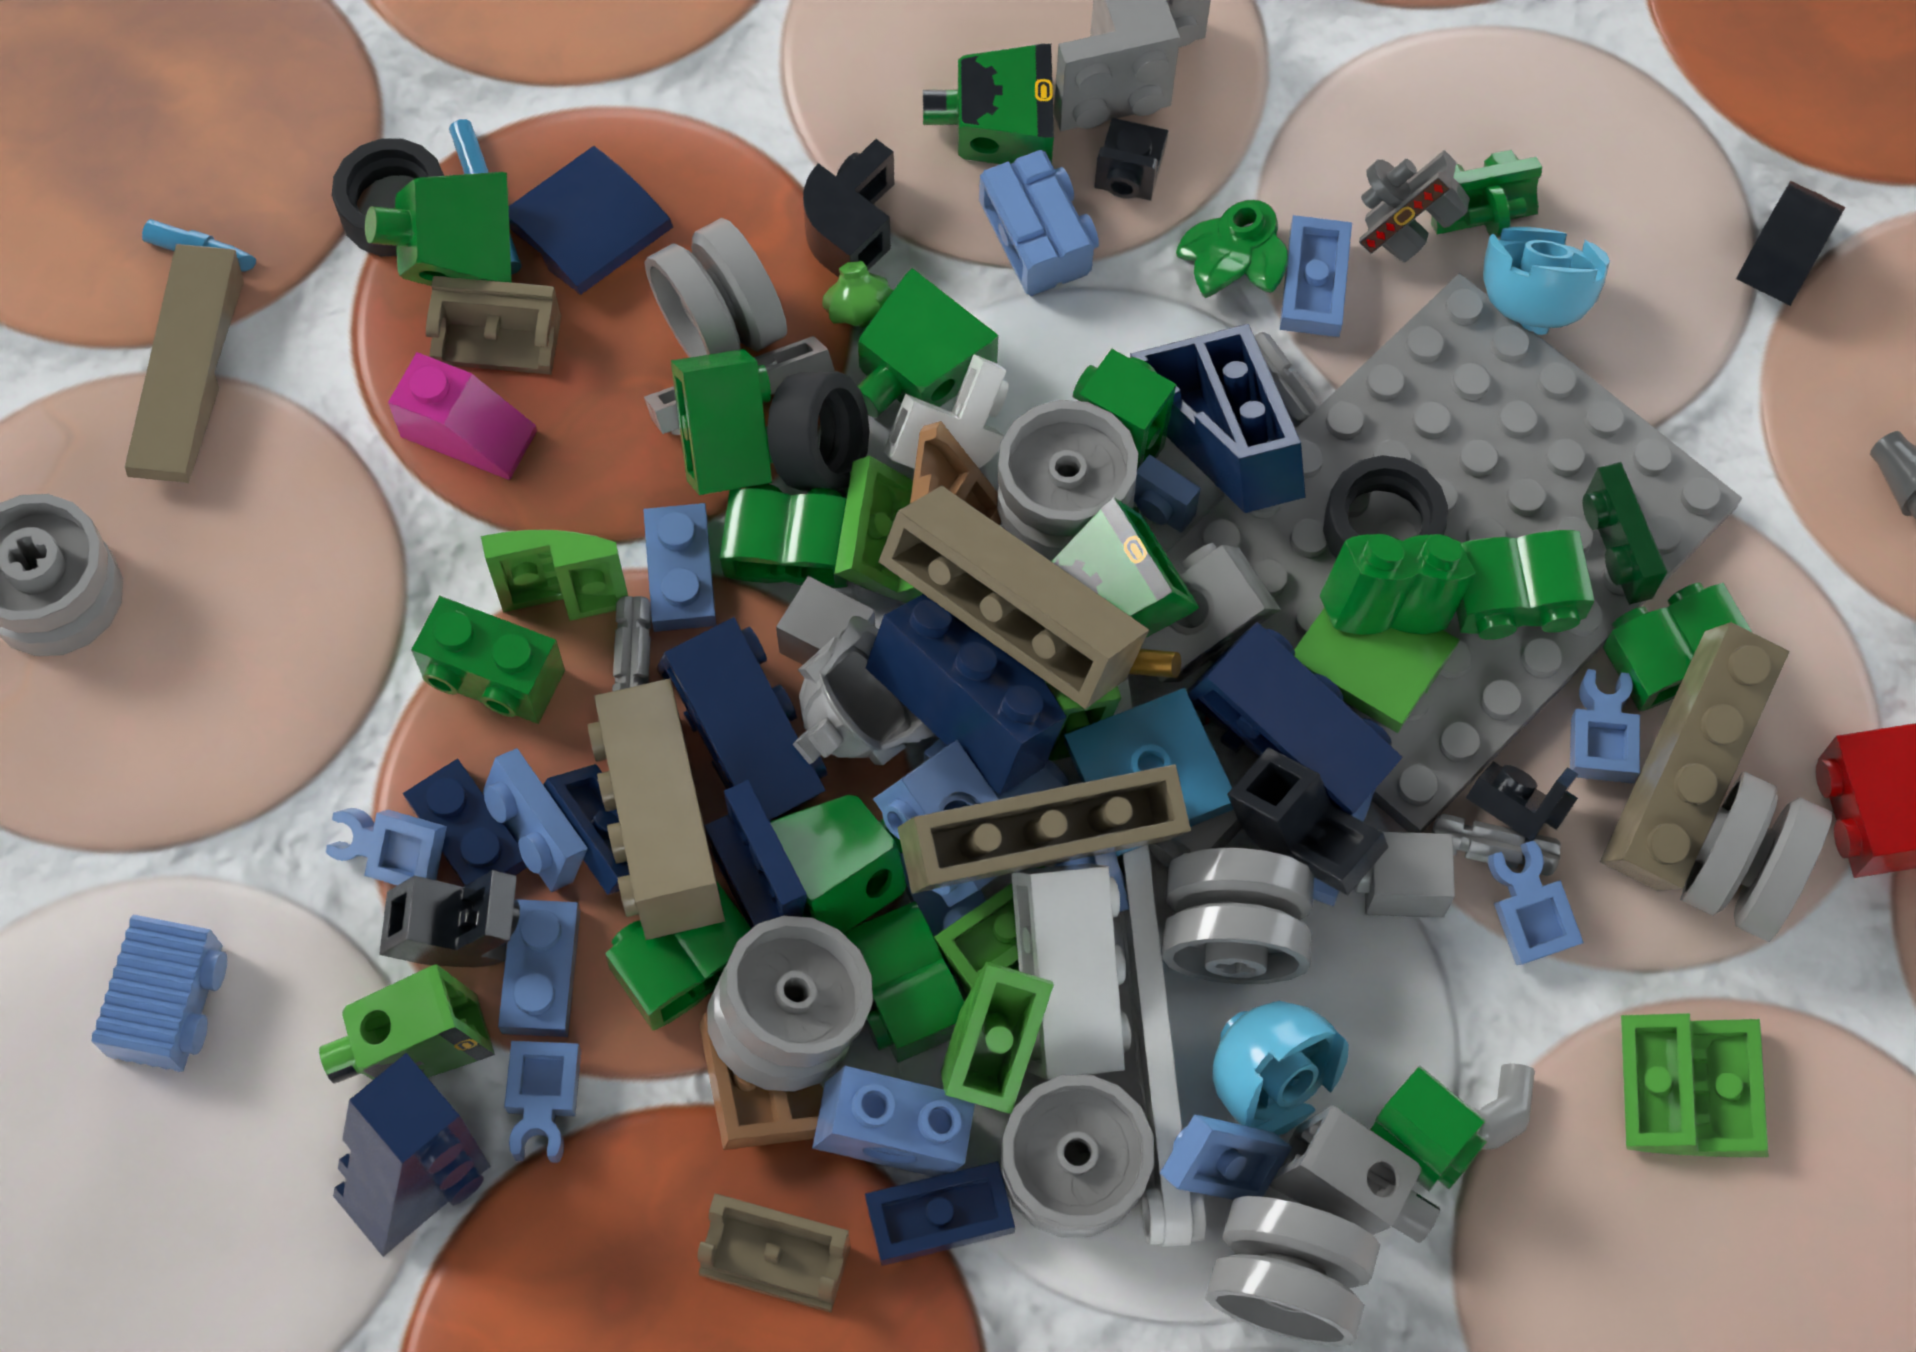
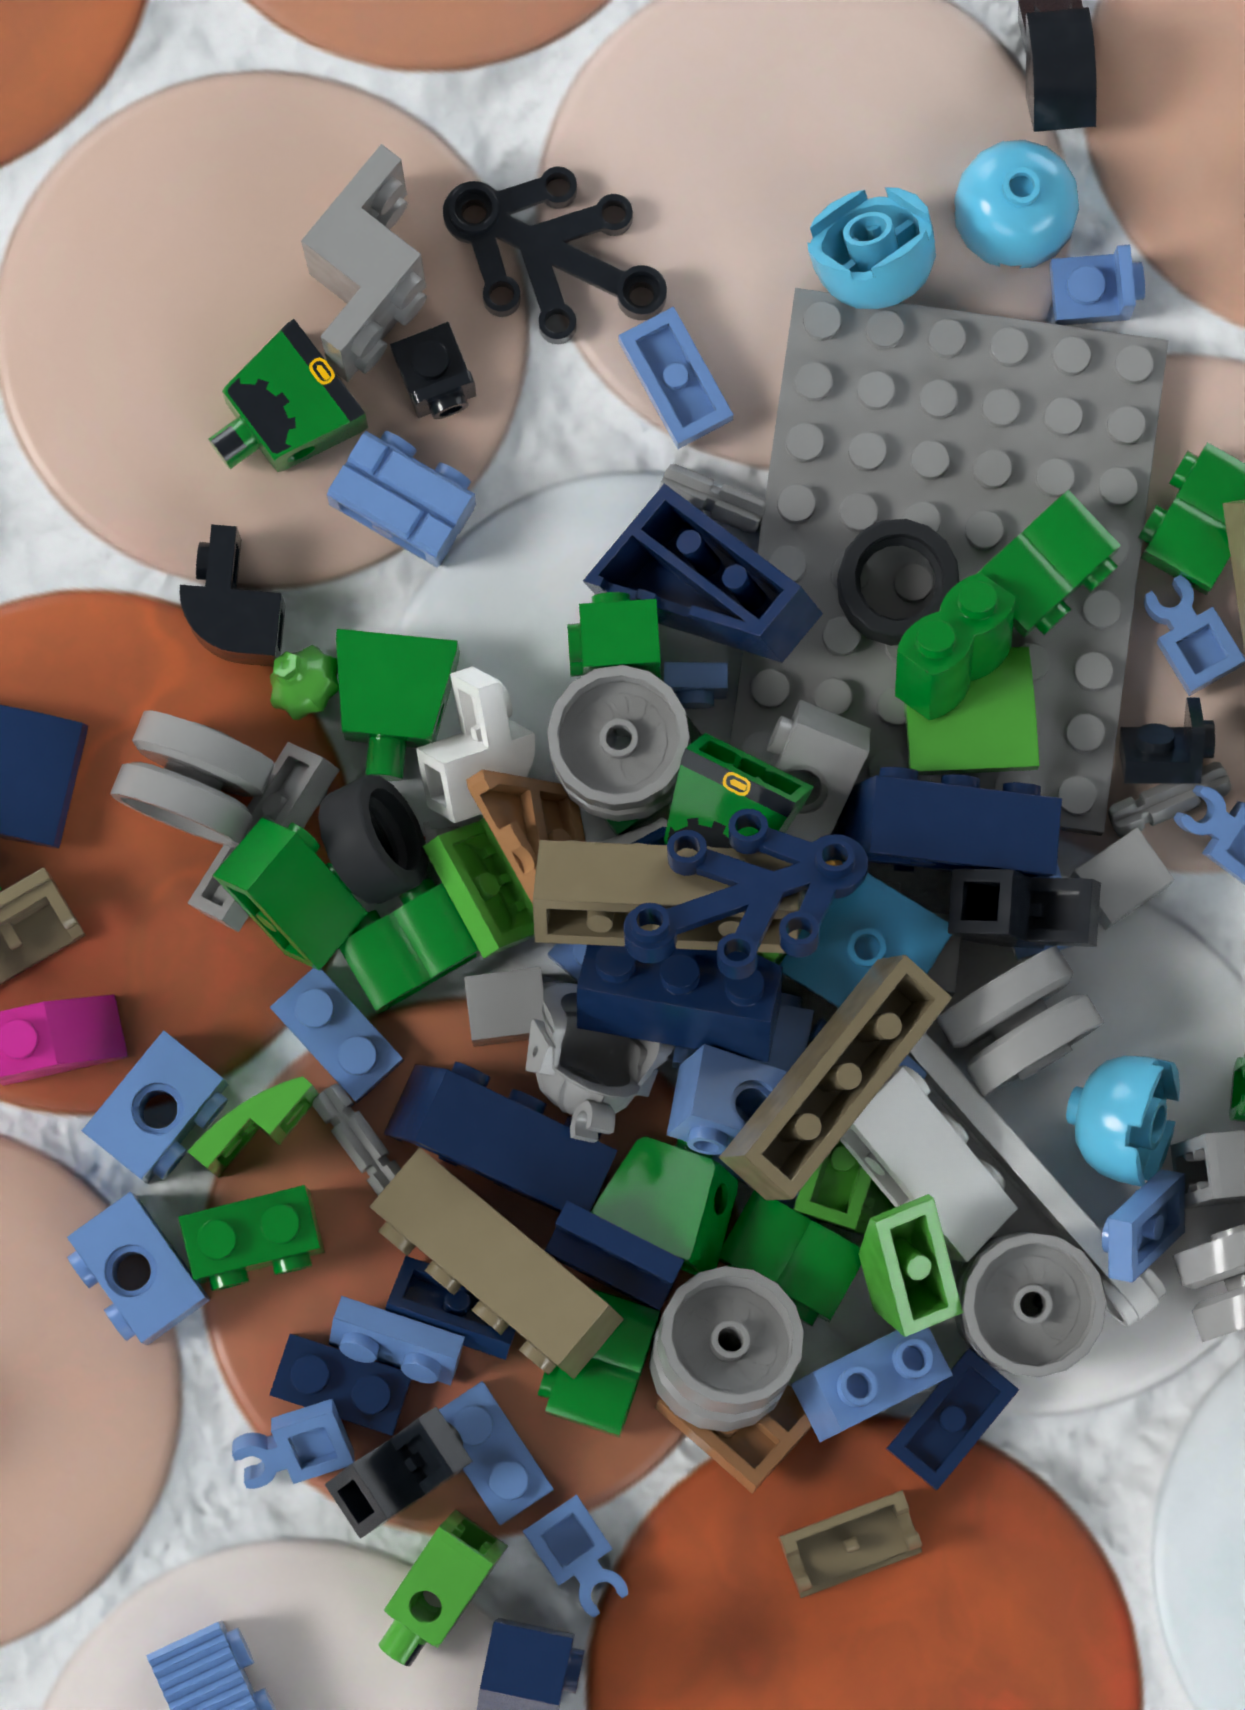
camera: 35 degrees left, 15 degrees up
green plate [1176,200,1288,298] -> none
dark grey hips [1359,150,1470,262] -> none
green hips [1431,150,1543,238] -> none
dark green plate [1582,462,1668,605] -> none
none -> medium blue brick [67,1191,210,1345]
none -> medium blue brick [81,1030,229,1184]
none -> black plant [443,166,667,344]
none -> dark blue plant [623,809,868,979]
none -> medium azure cylinder [954,140,1079,269]
none -> medium blue bracket [1049,244,1145,325]

